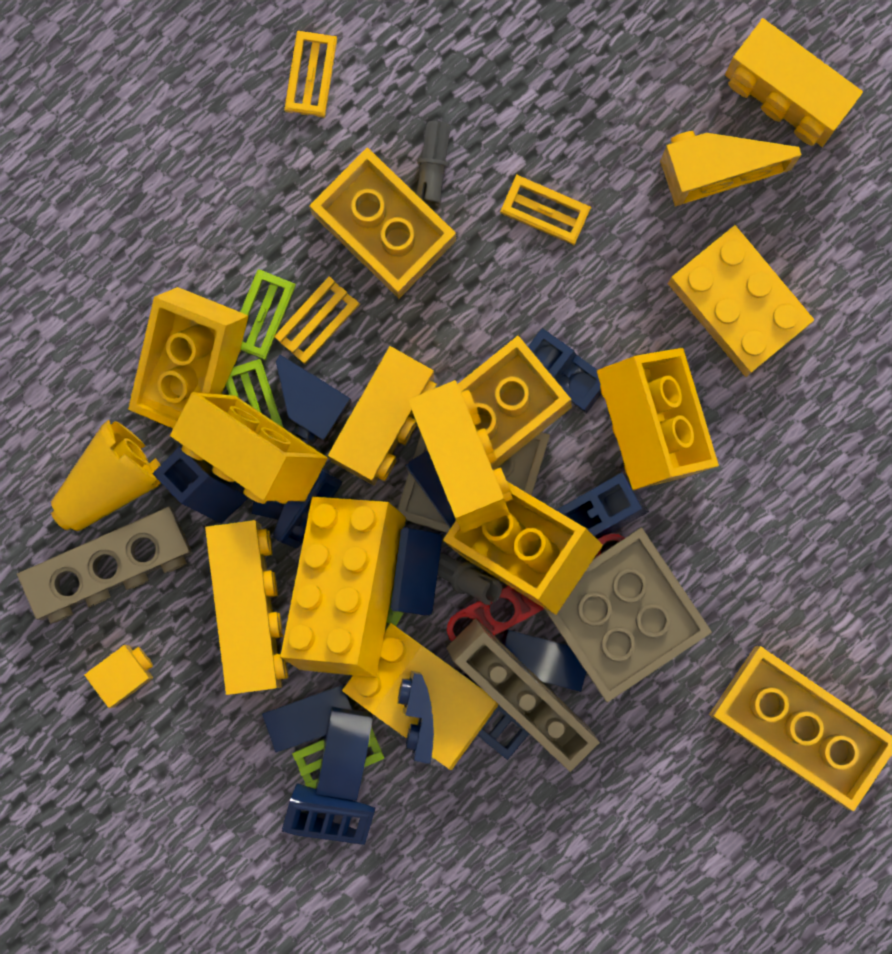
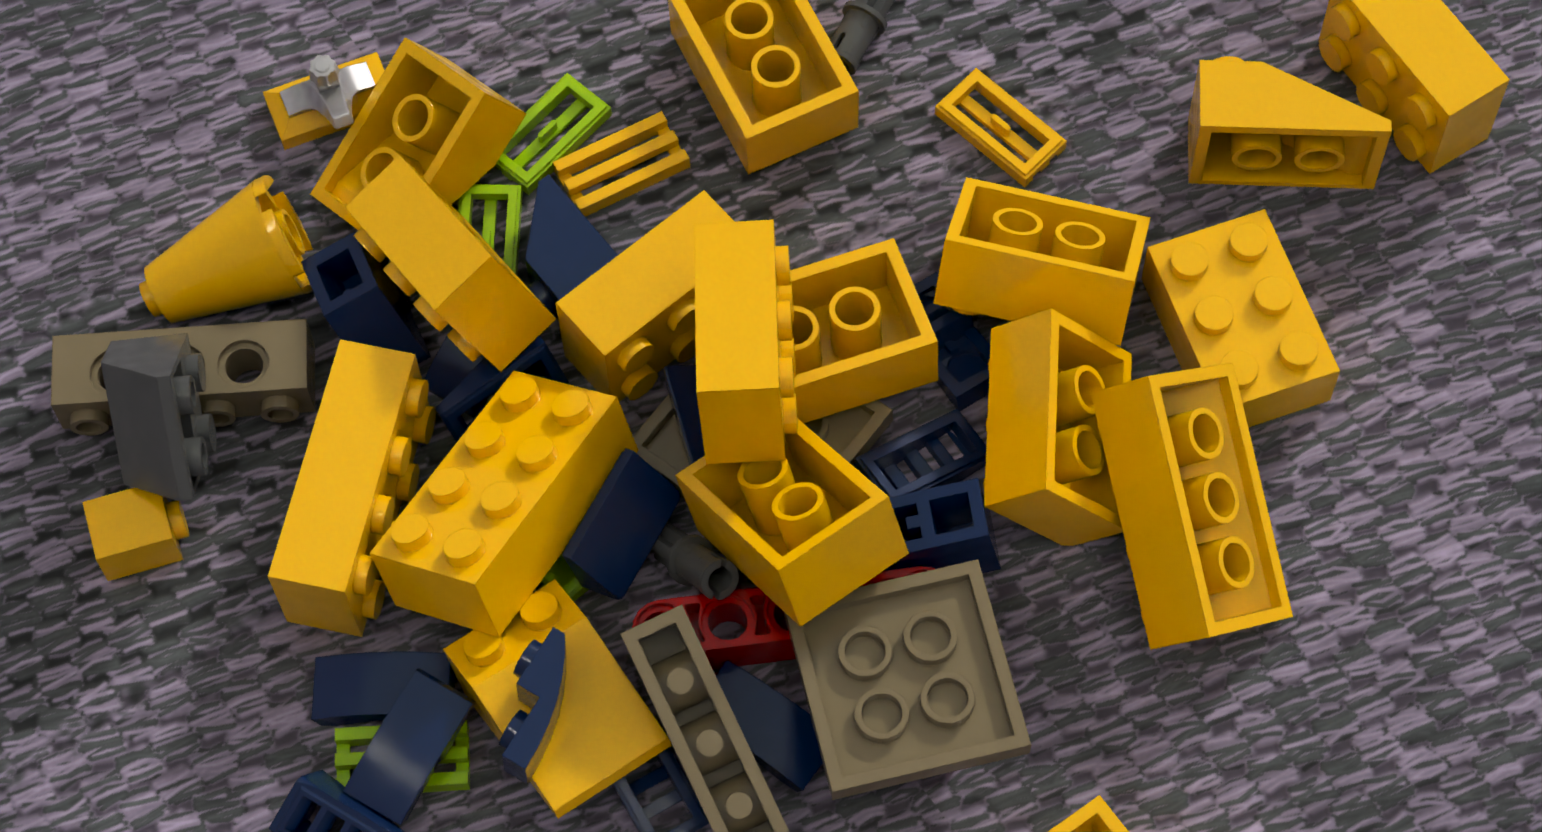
camera: 20 degrees right, 20 degrees down
none -> dark grey slope [101,333,217,501]
none -> piece [263,52,385,150]
none -> dark blue slope [853,409,986,497]
none -> yellow brick [933,177,1151,346]
none -> yellow slope [1090,362,1293,650]

